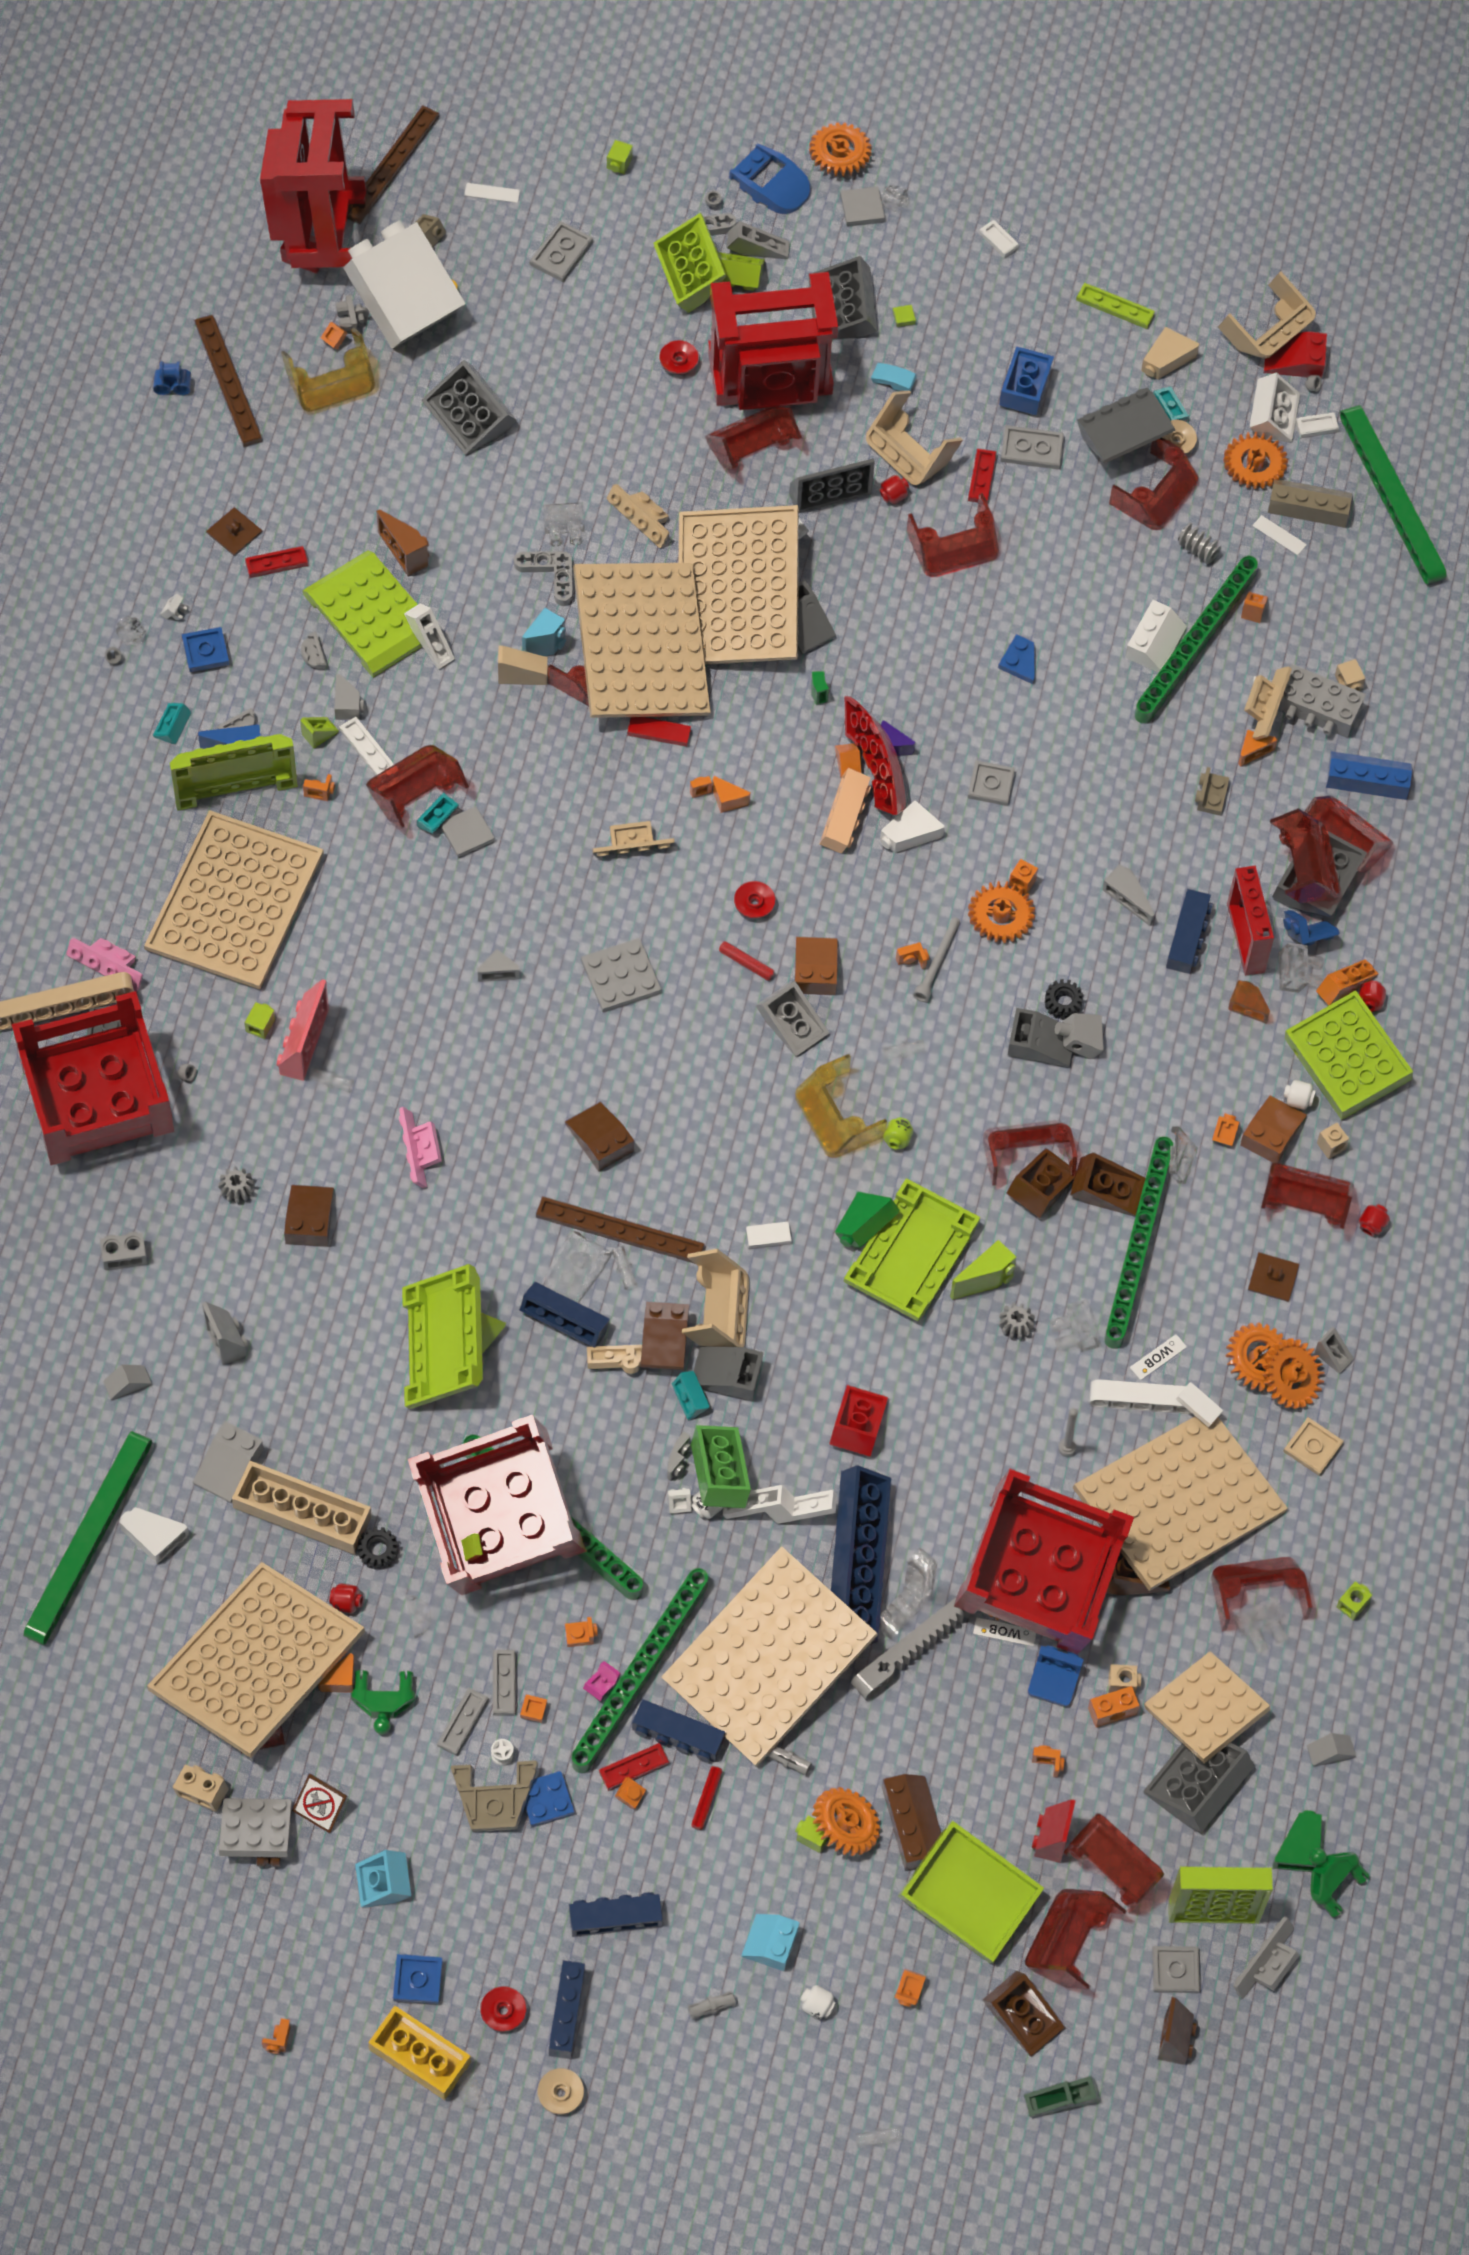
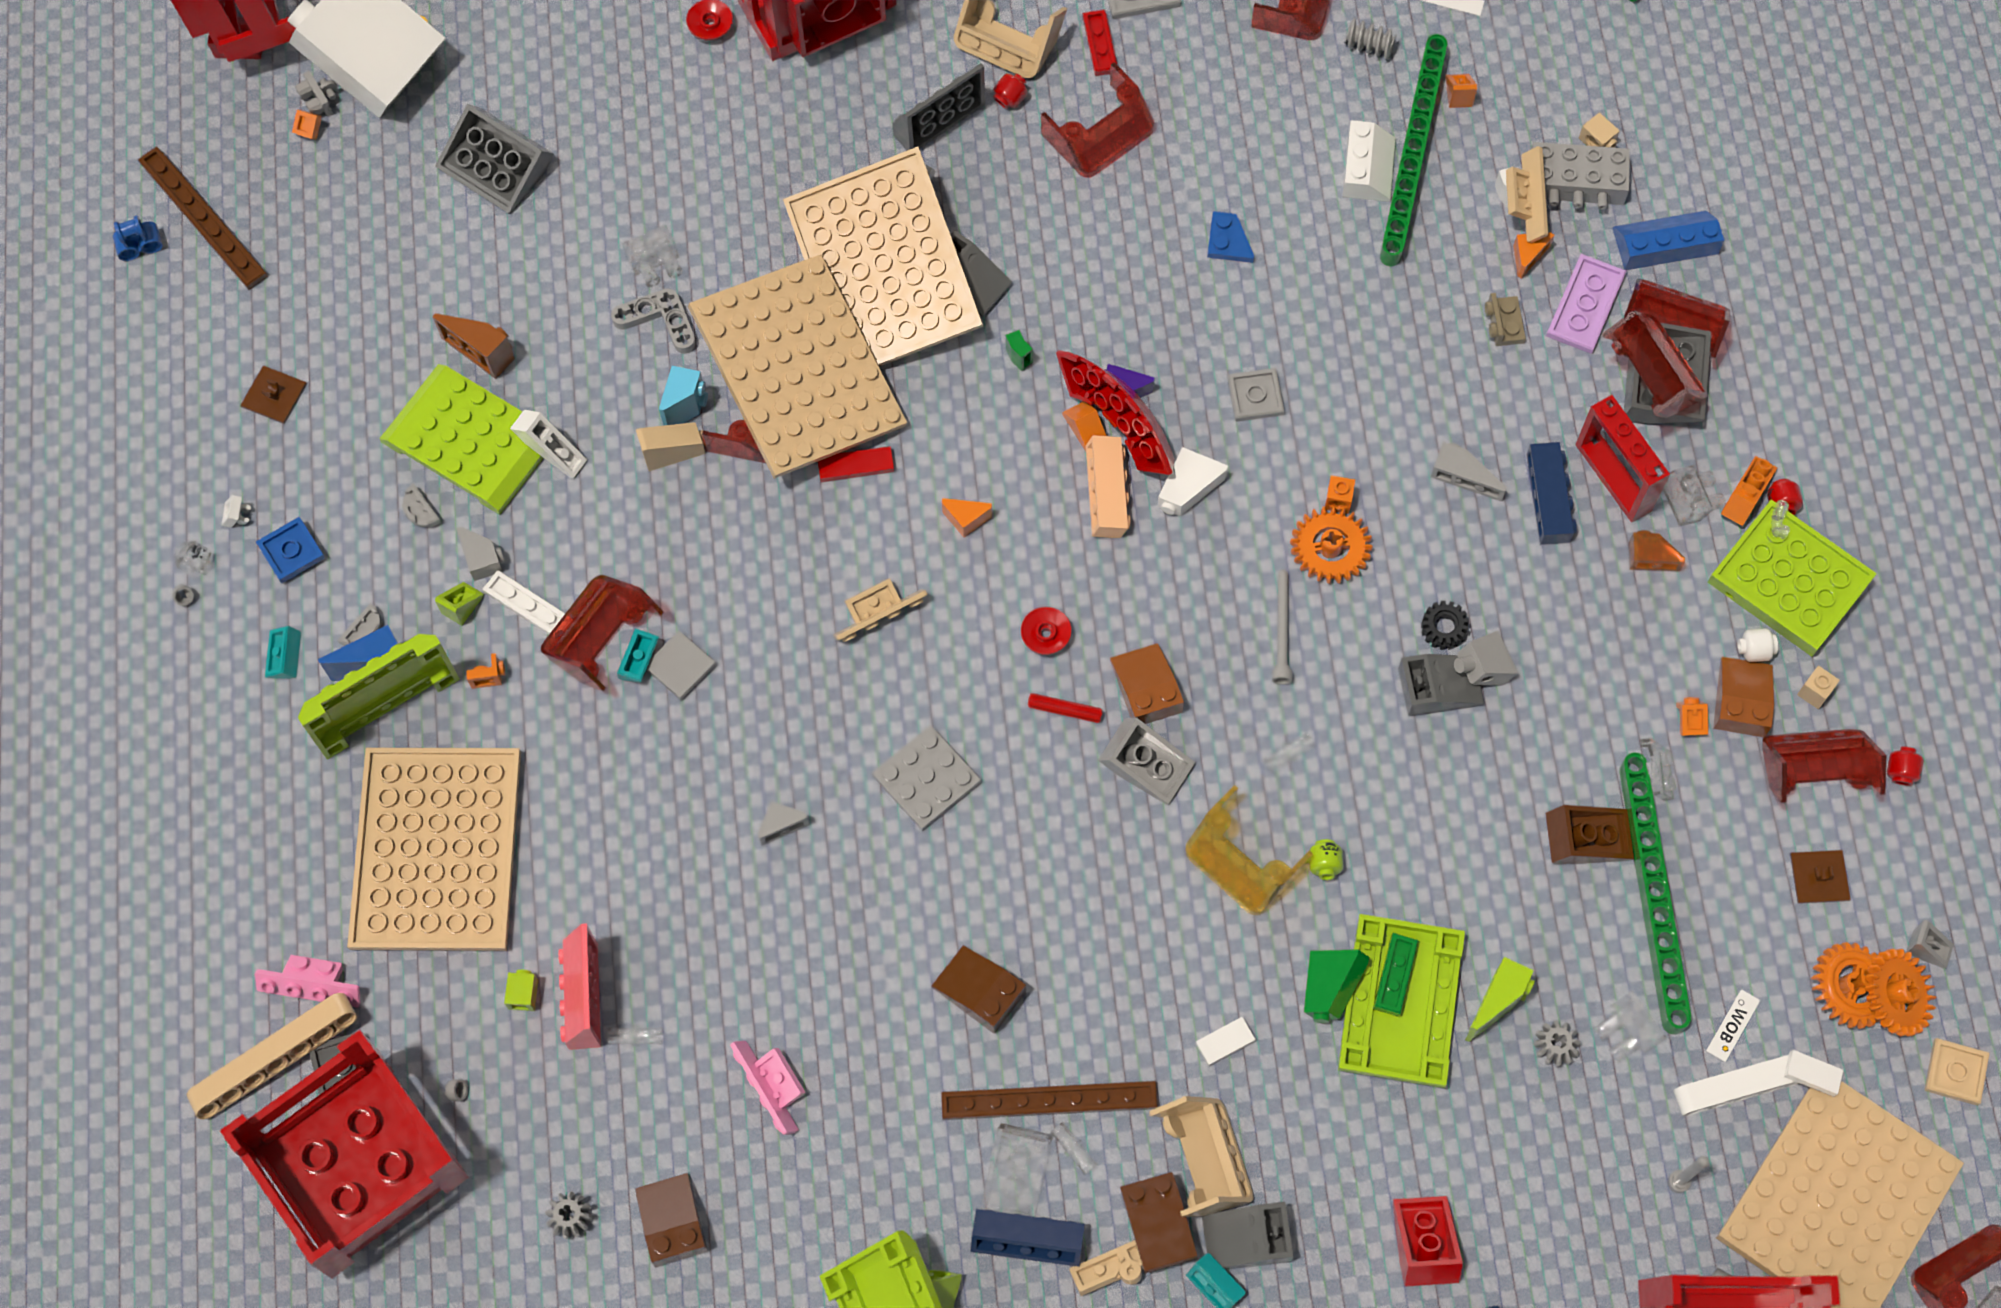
camera: 15 degrees left, 5 degrees up
red tile [245,546,308,578] -> none
clear yellow windscreen [281,328,375,412] -> none
tan bracket [607,484,670,548] -> none
orange plate [690,776,712,798] -> none
clear red windscreen [705,407,802,470] -> none
orange bracket [896,942,929,969] -> none
clear red windscreen [983,1120,1078,1186] -> none
reddish brown slope [1006,1148,1077,1218] -> none
blue bracket [1283,910,1340,945] -> none
none -> green tile [1373,933,1418,1017]
none -> lavender tile [1546,254,1626,354]
none -> clear arm [1771,500,1790,539]

